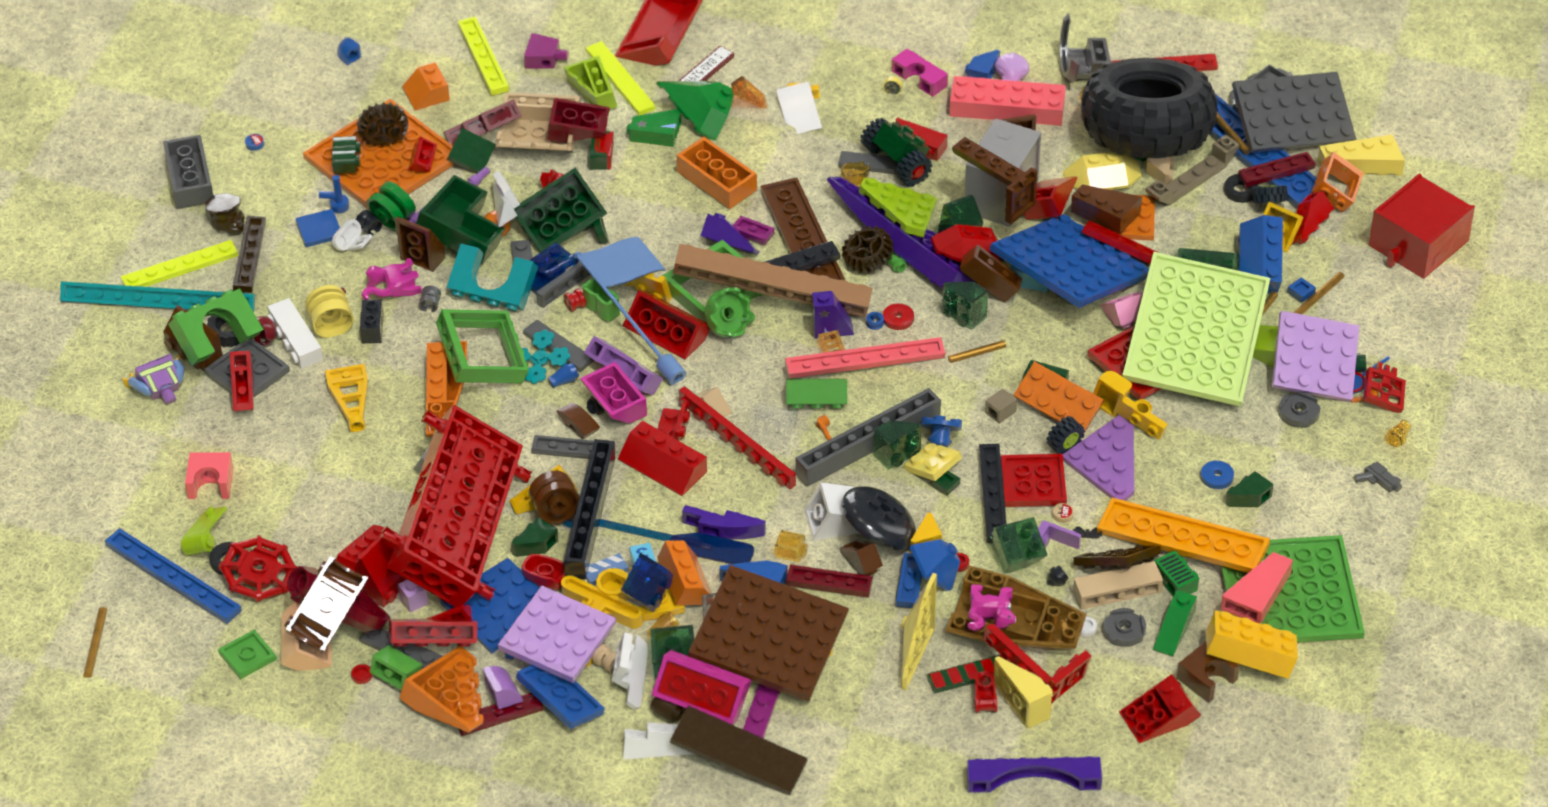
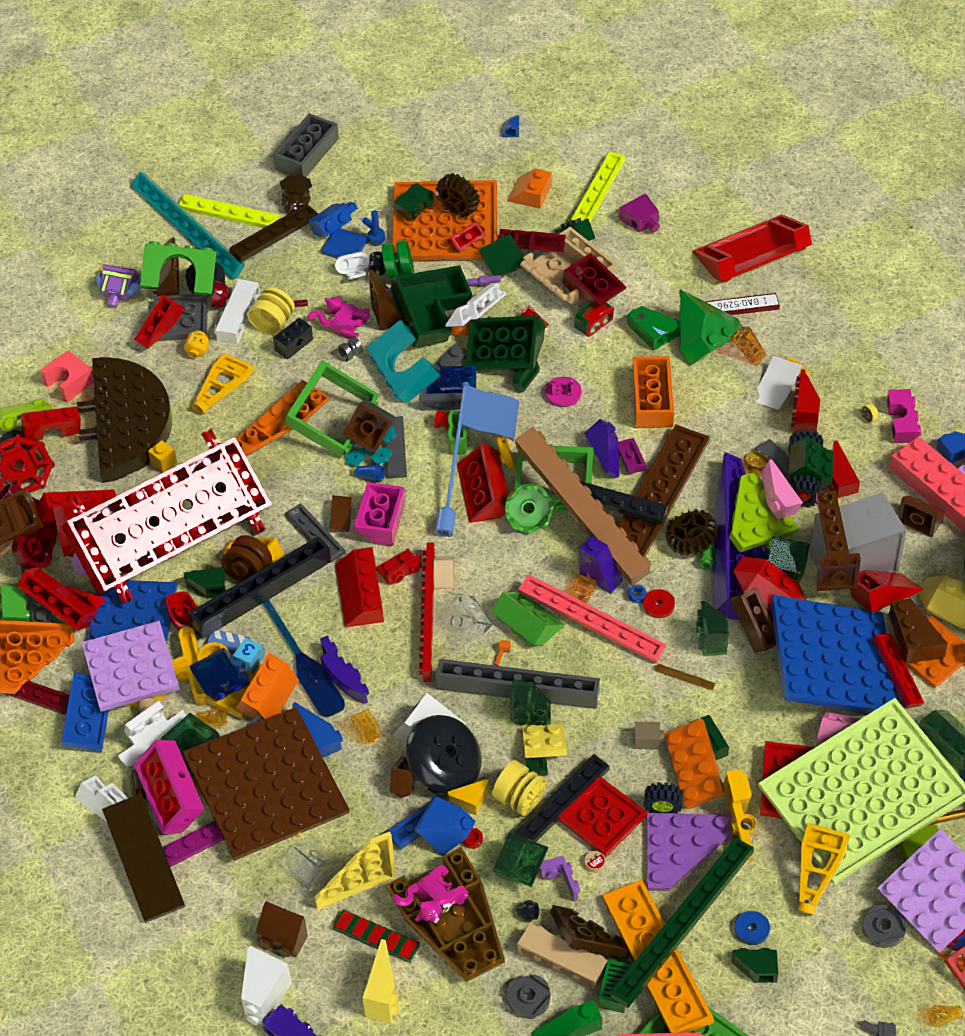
camera: 45 degrees right, 5 degrees up
blue tile [245,134,264,151] -> none
medium lavender brick [483,666,523,709] -> none
lime wedge [564,55,618,110] -> none
medium lavender arch [584,336,663,395] -> none
neon yellow tile [586,41,655,115] -> none
dark red plate [786,564,873,598] -> none
blue plate [921,415,962,447] -> none
red piece [974,671,998,713] -> none
red bracket [983,624,1092,704] -> none
black piece [1073,526,1102,539] -> none
white tile [1081,617,1097,637] -> none
none -> red arch [21,406,81,441]
none -> dark brown brick [77,357,172,483]
none -> yellow brick [148,440,177,473]
none -> yellow head [184,330,209,358]
none -> white slope [241,946,292,1025]
none -> reddish brown slope [256,901,308,958]
none -> clear slope [279,841,344,891]
none -> blue hinge [308,202,358,237]
none -> reddish brown slope [343,399,397,453]
none -> light yellow wheel [492,760,547,816]
none -> dark pink plate [545,377,582,407]
none -> dark green slope [555,218,595,241]
none -> dark green plate [610,838,754,1008]
none -> bright pink slope [761,460,803,519]
none -> red slope [791,369,821,433]
none -> yellow plate [797,823,850,915]

